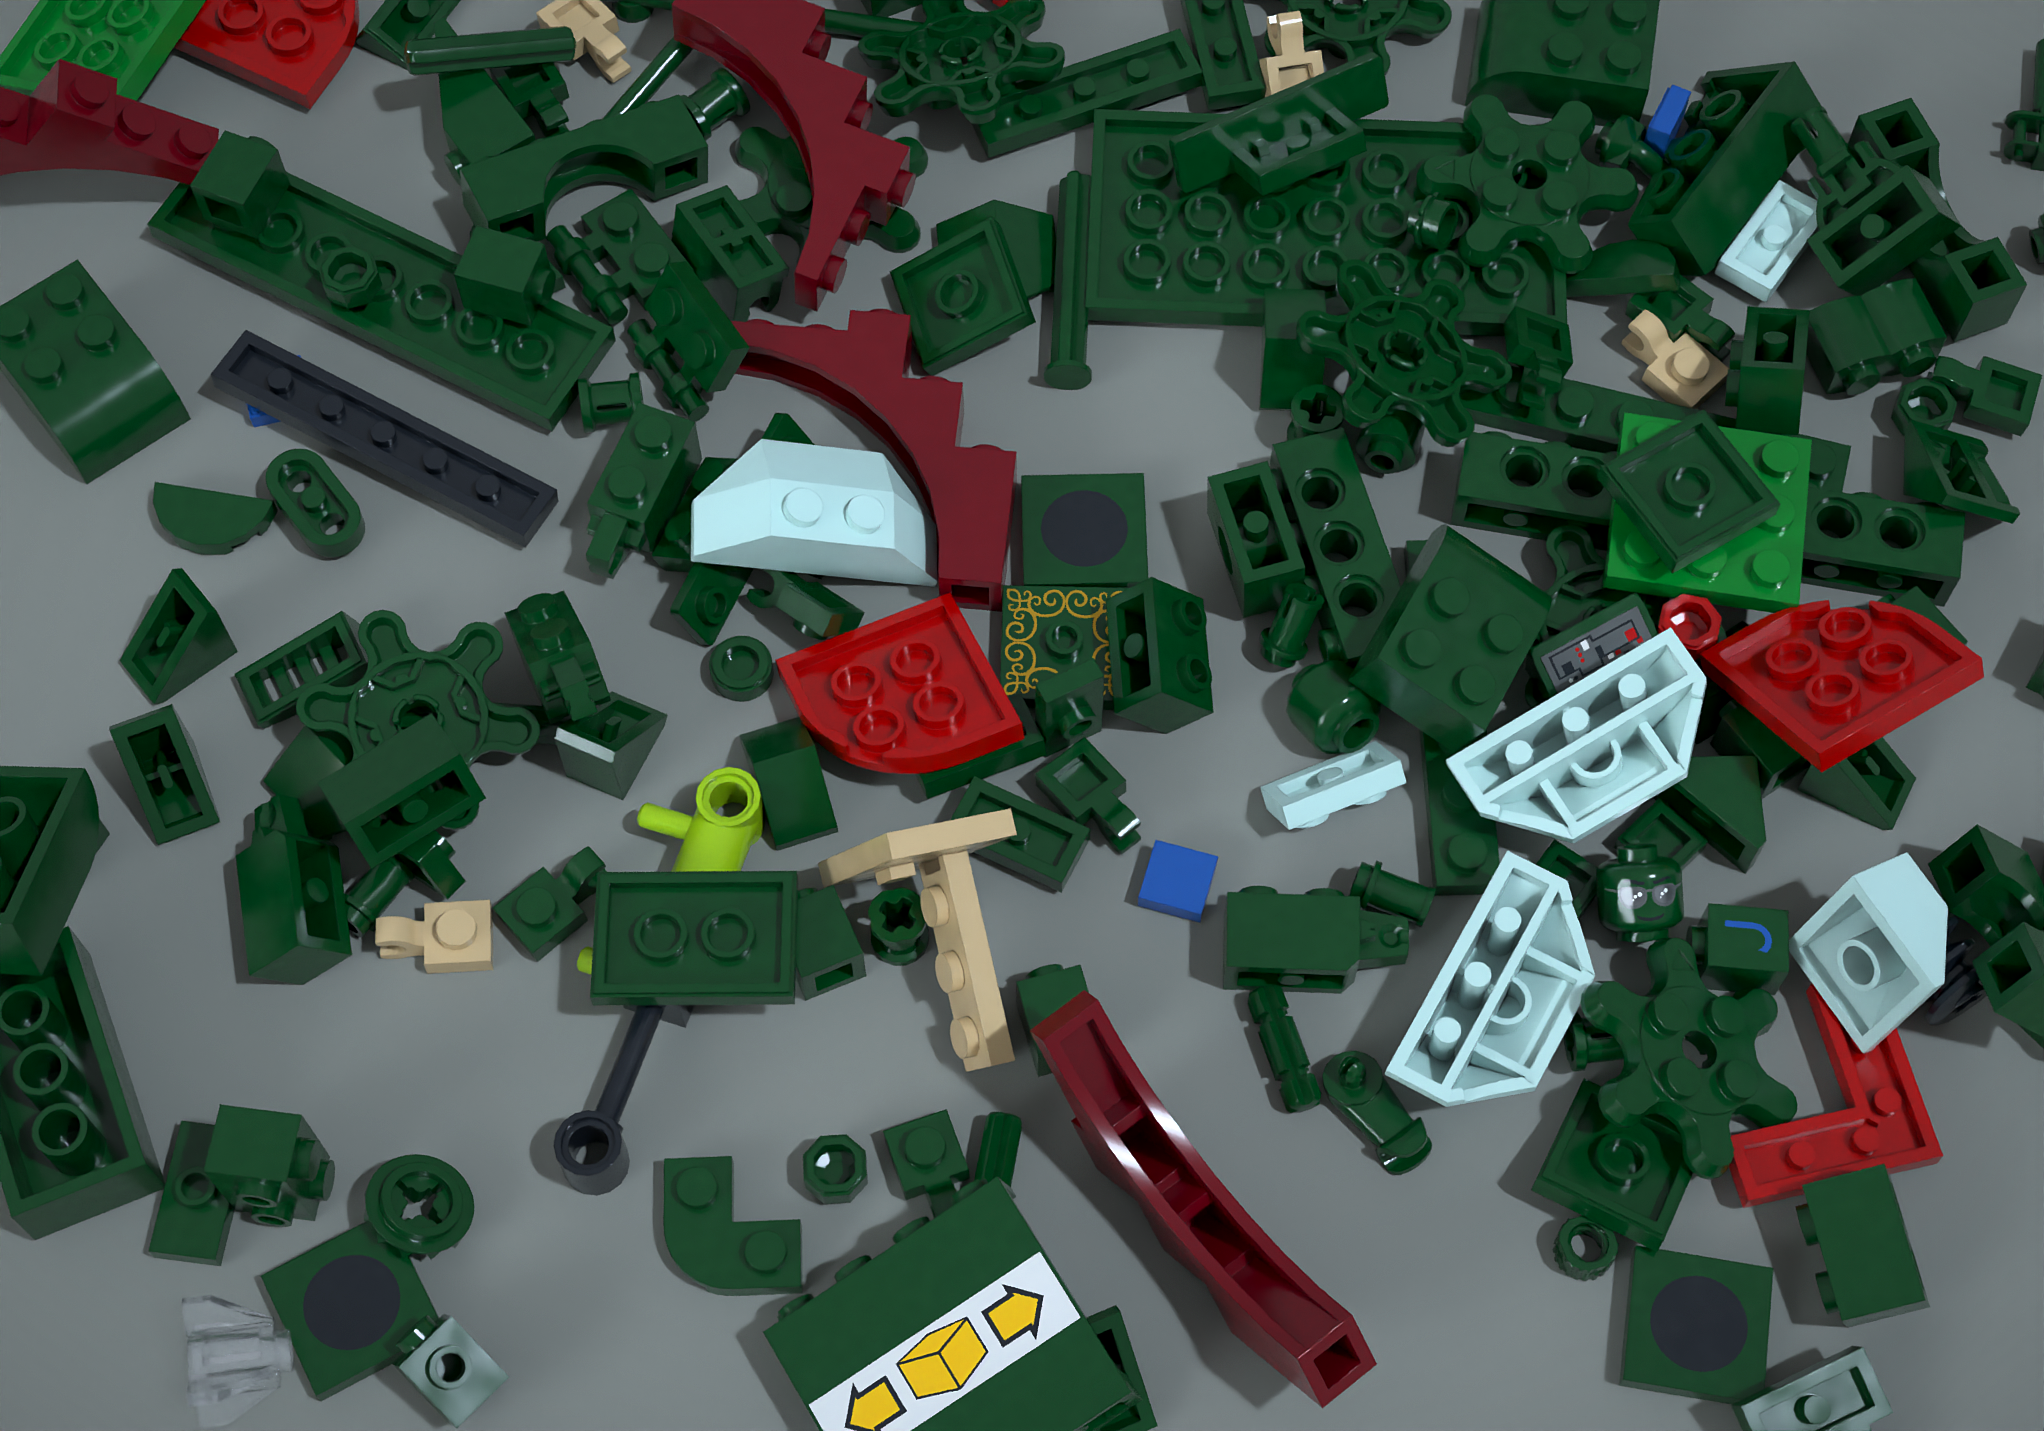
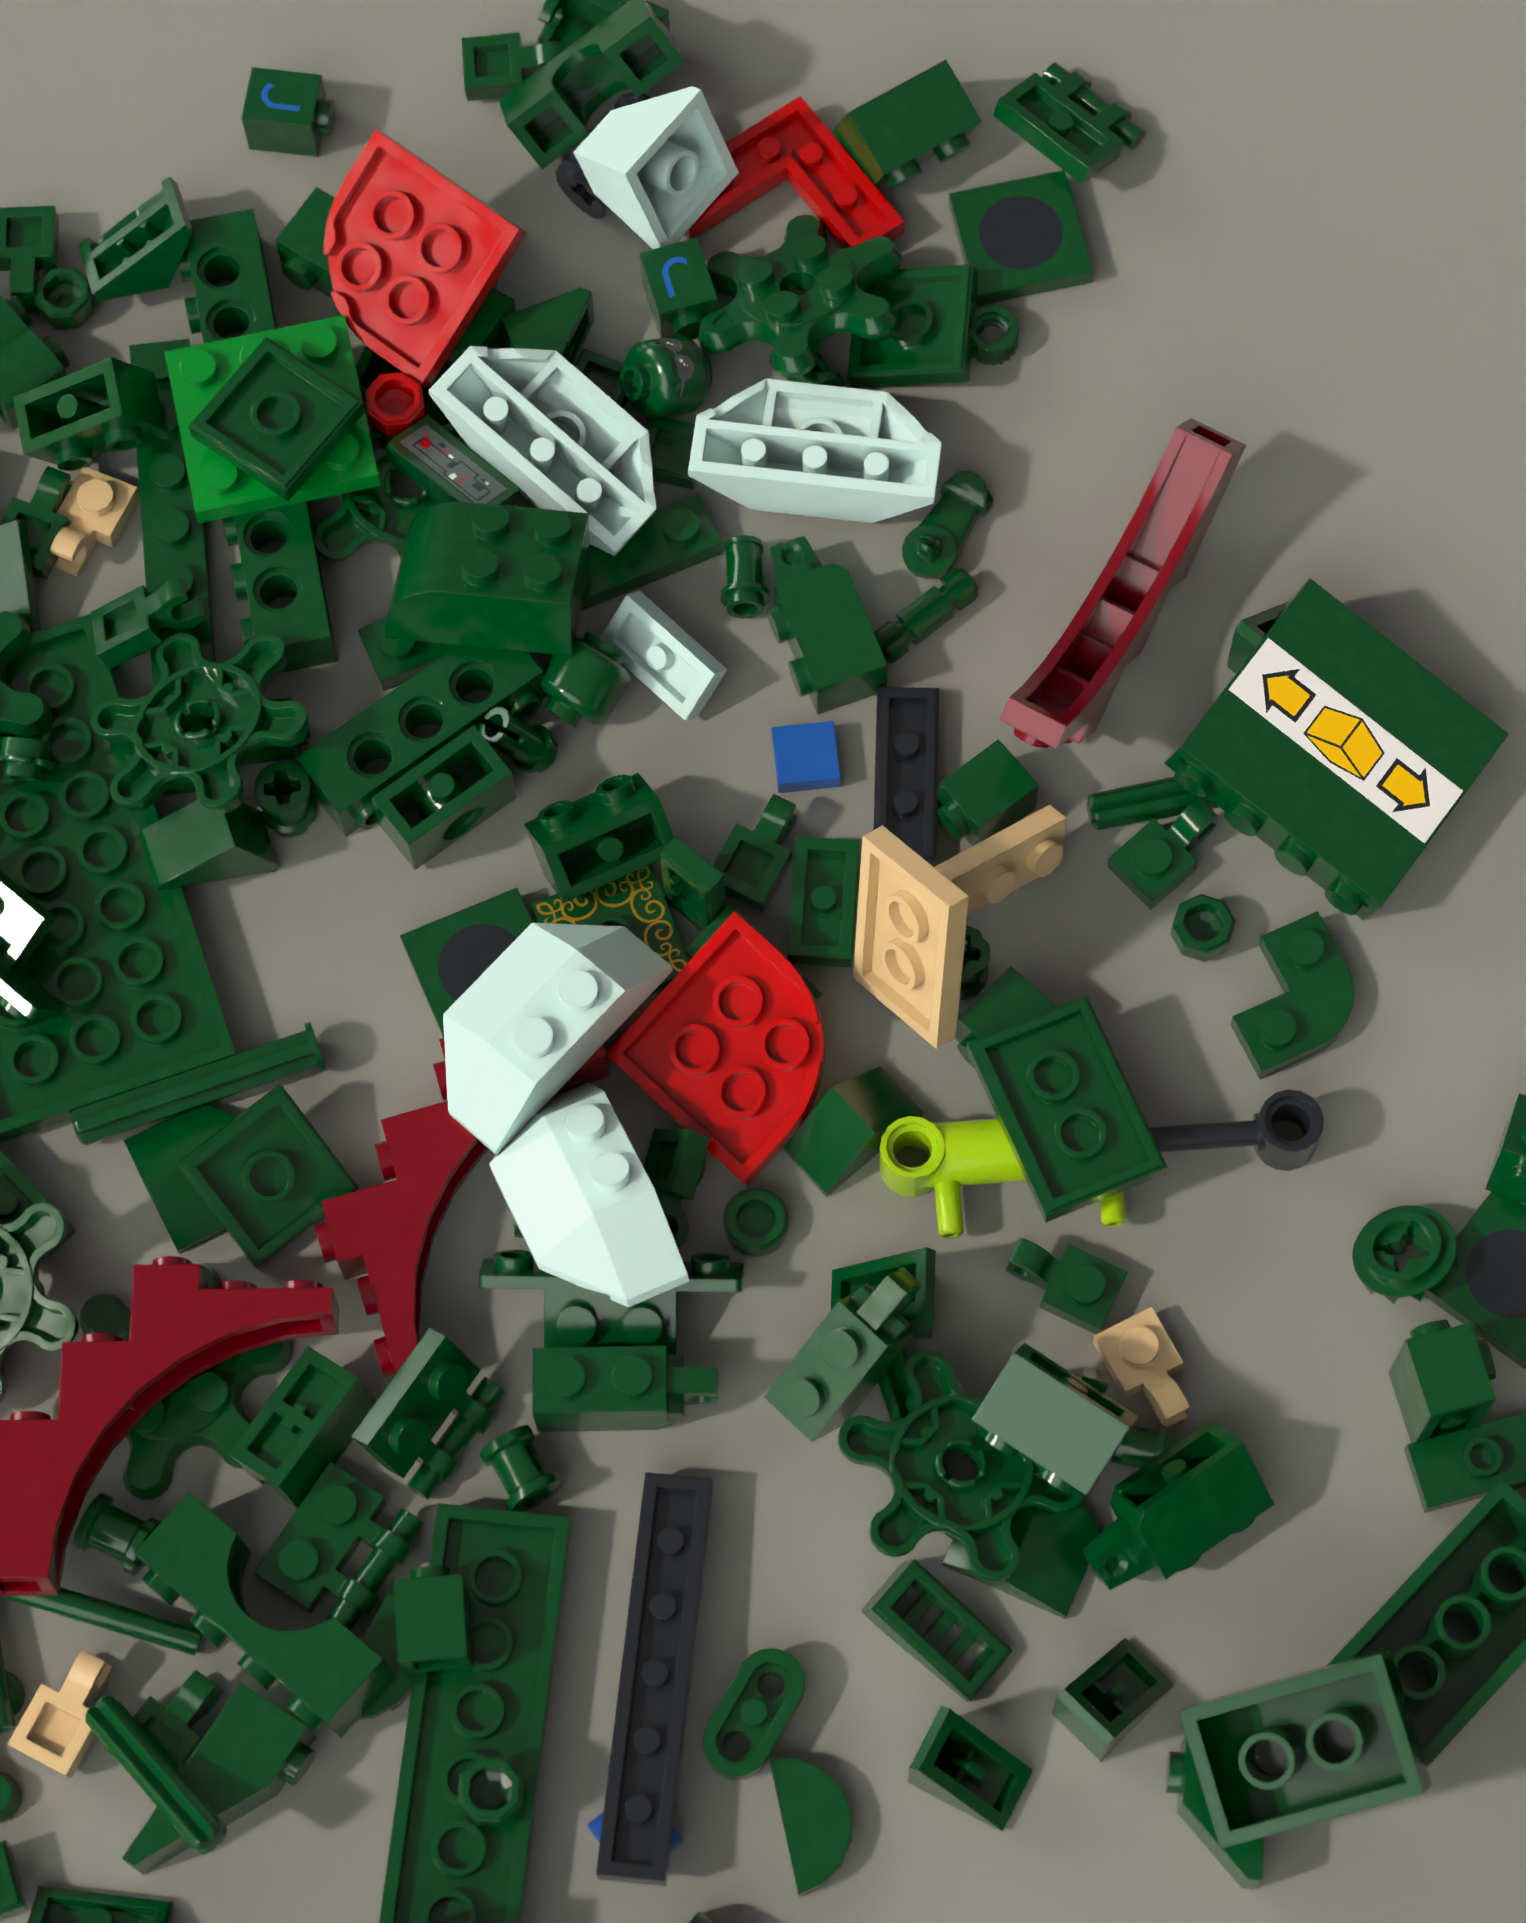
camera: 110 degrees left, 5 degrees up
none -> light aqua wedge [443,923,673,1155]
none -> black tile [873,687,939,867]

